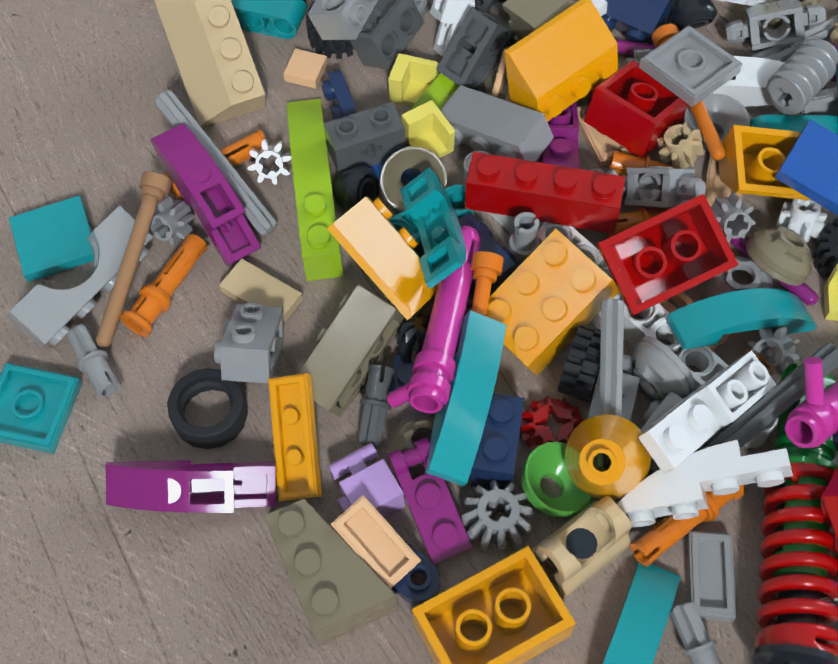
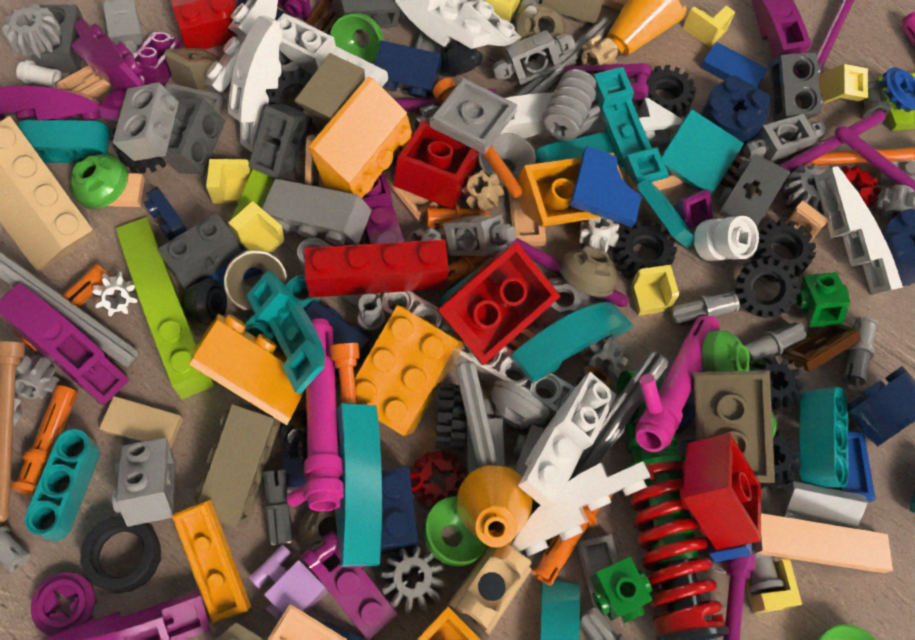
camera: 25 degrees left, 5 degrees up
light grey gear [711,192,756,243] -> none
none -> teal beam [24,429,100,542]
none -> magenta gear [31,572,98,636]
none -> bright green piece [70,154,129,209]
none -> green brick [590,557,653,624]

